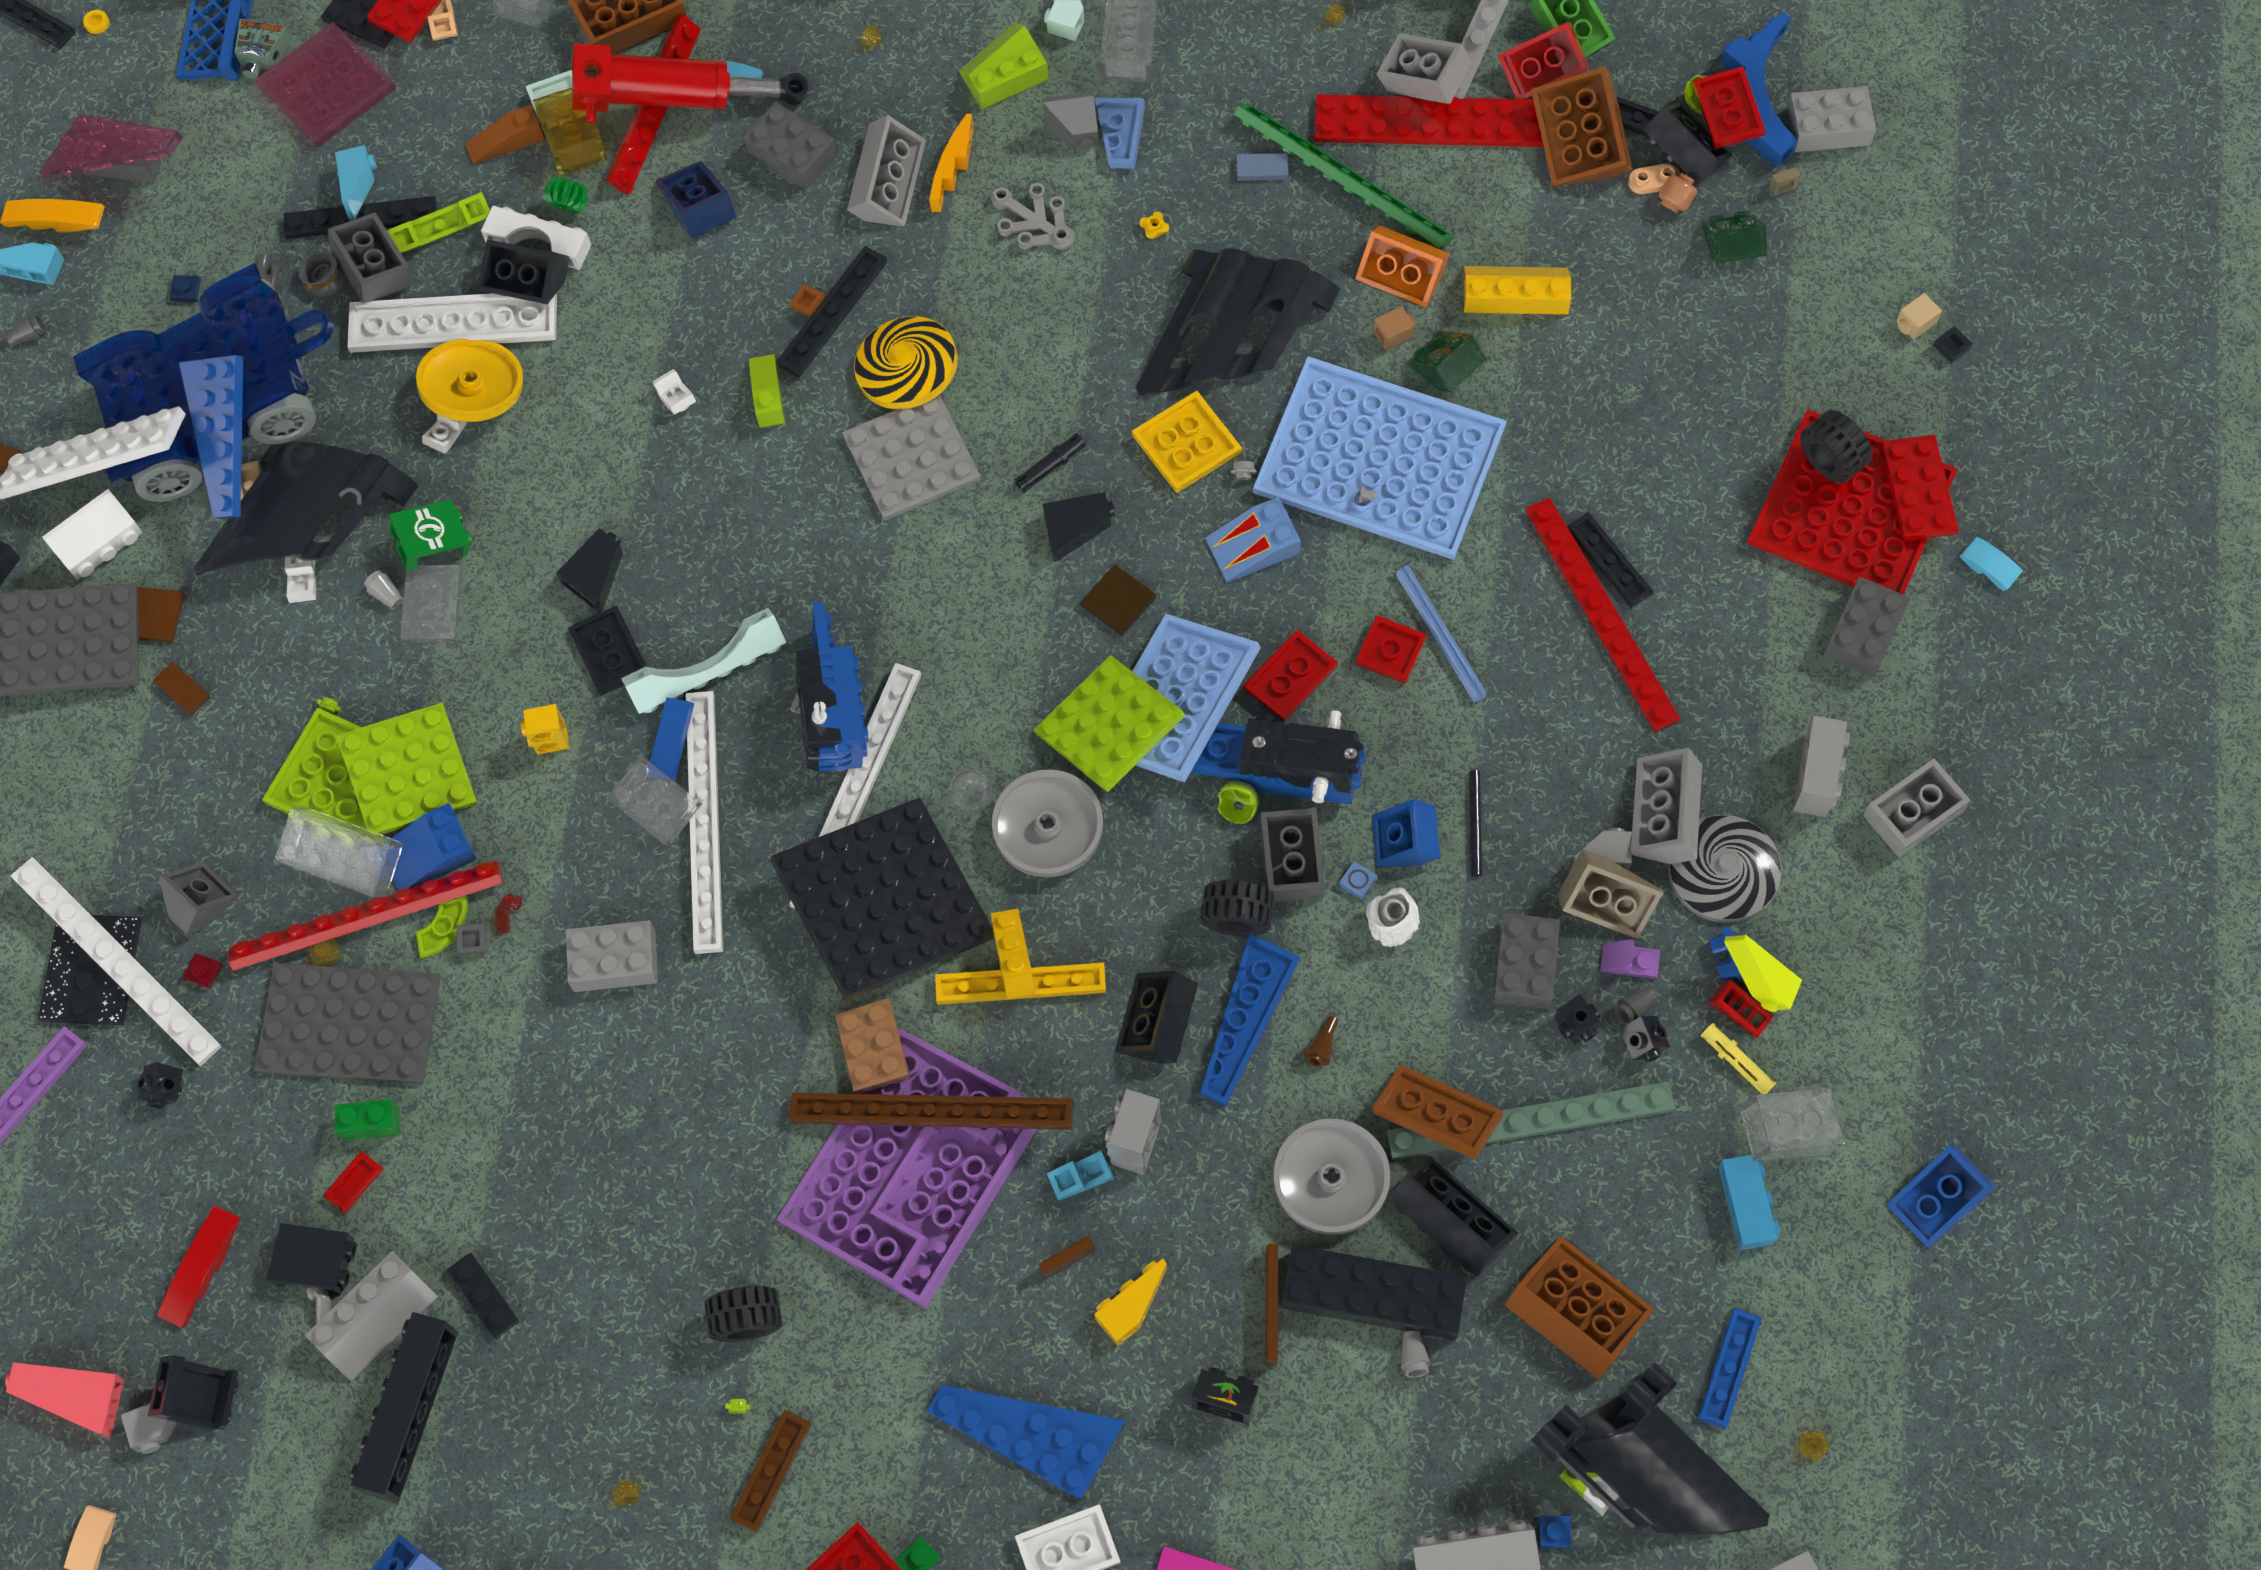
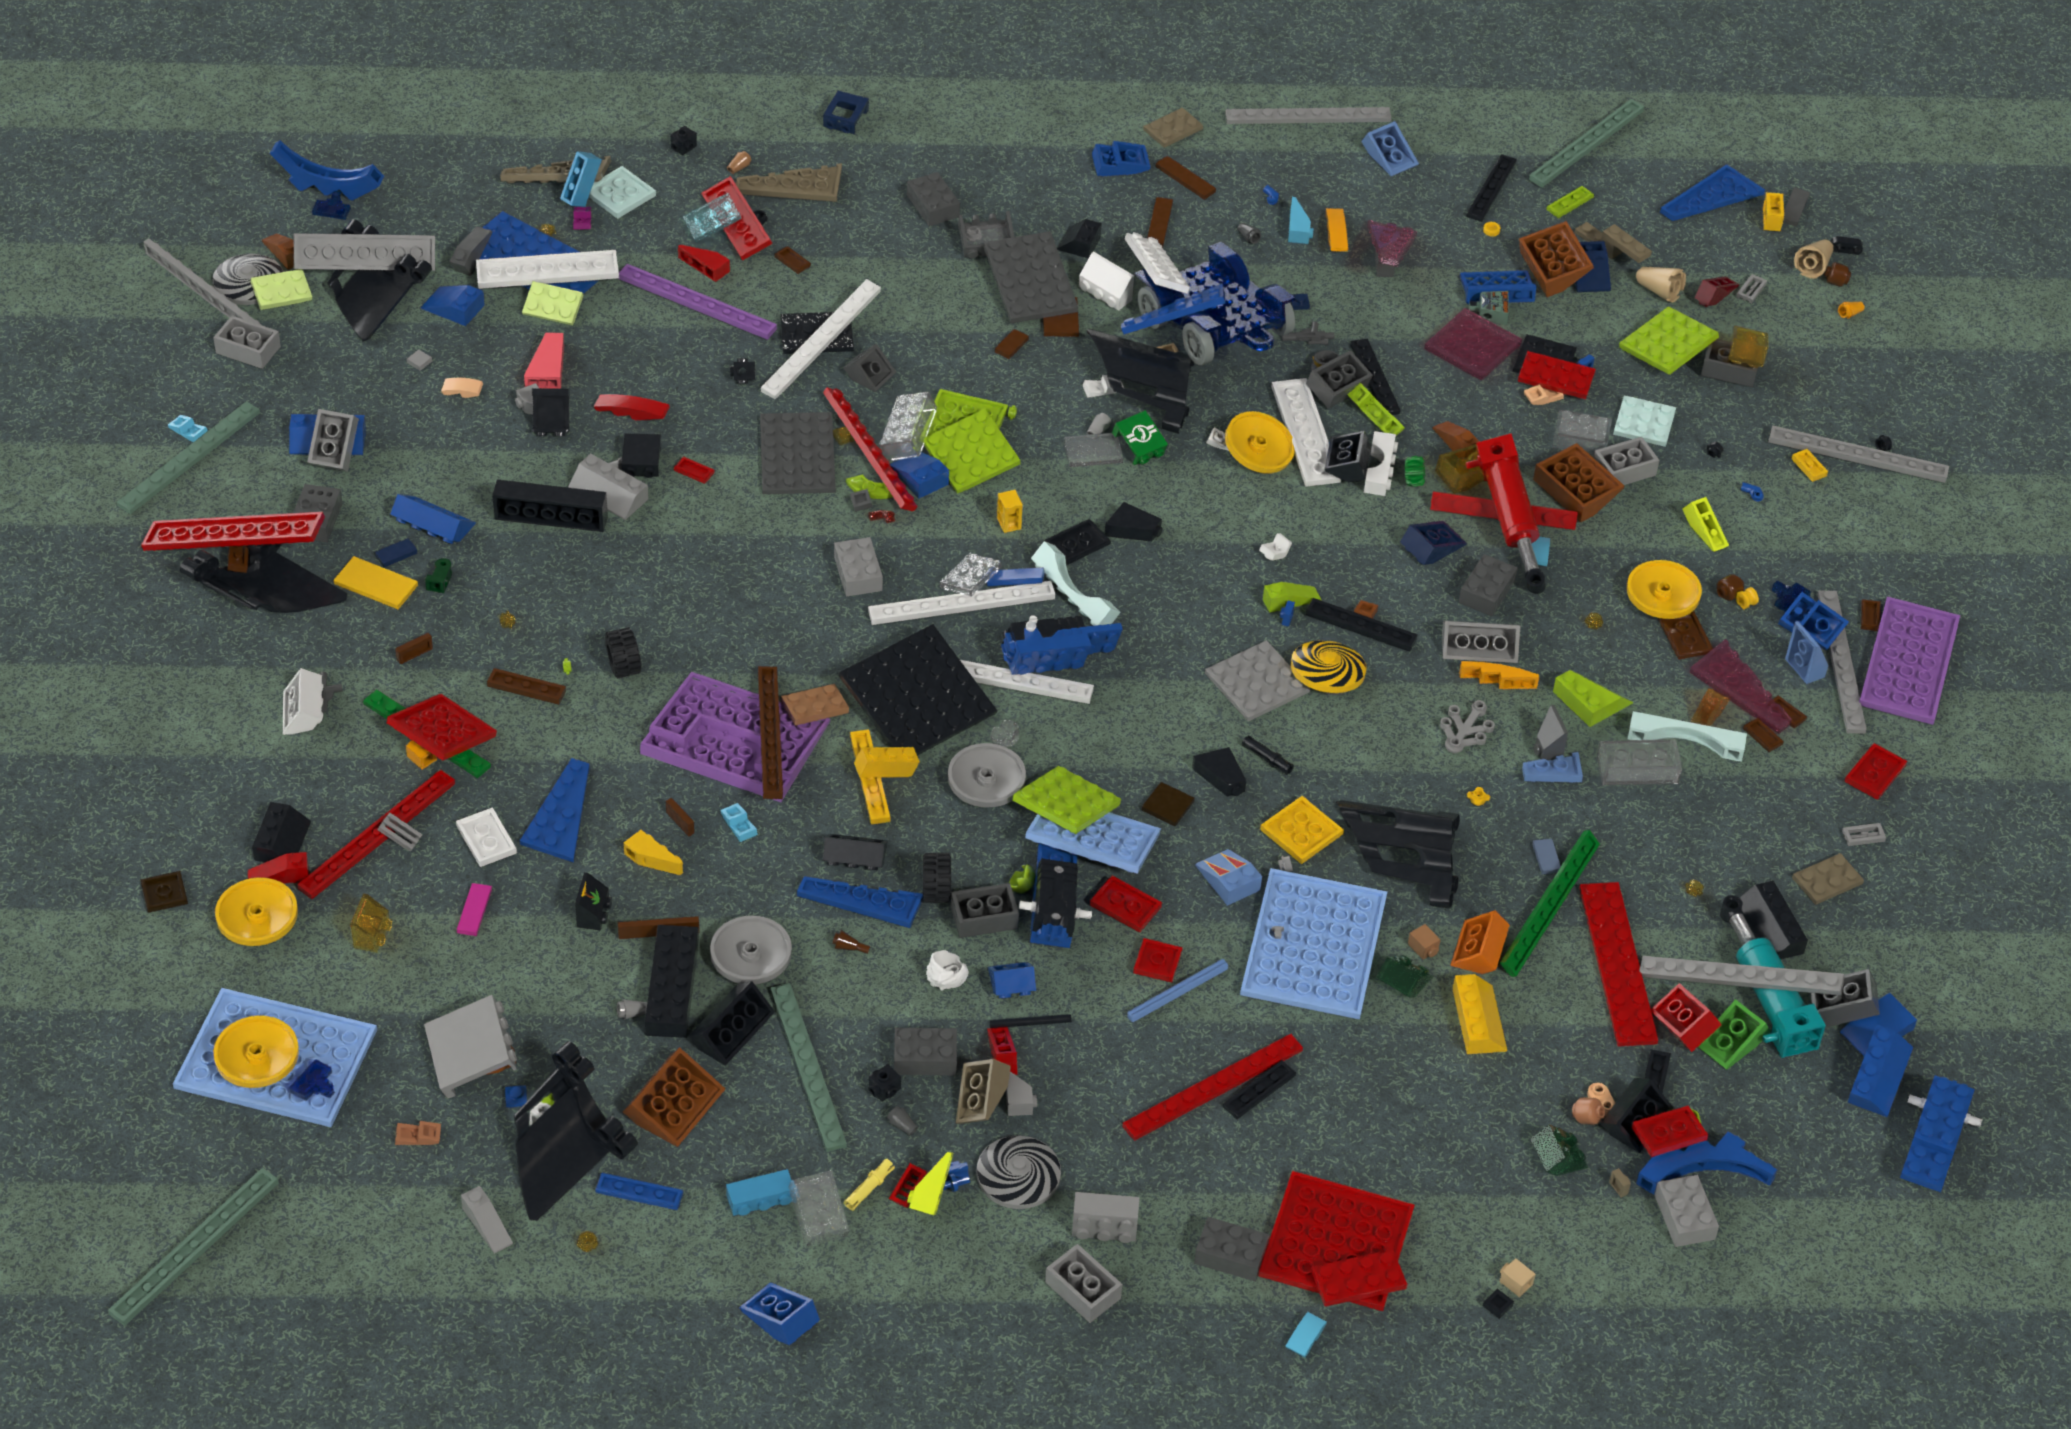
camera: 75 degrees right, 20 degrees down
dark red plate [183,953,222,989] -> none
medium azure slope [335,145,377,220] -> none
green brick [335,1099,400,1140] -> none
black plate [447,1252,520,1339] -> none
light grey brick [1105,1089,1161,1175] -> none
medium blue tile [1339,861,1378,900] -> none
dark orange plate [1373,1065,1503,1160] -> none
light grey brick [1376,33,1473,104] -> none
dark orange slope [1531,66,1633,187] -> none
medium lavender slope [1600,939,1660,979] -> none
black brick [1620,1016,1670,1062] -> none
light grey slope [1631,748,1702,864] -> none
black tyre [1800,410,1872,484] -> none
none -> red slope [987,1027,1018,1075]
none -> blue plate [1280,601,1295,627]

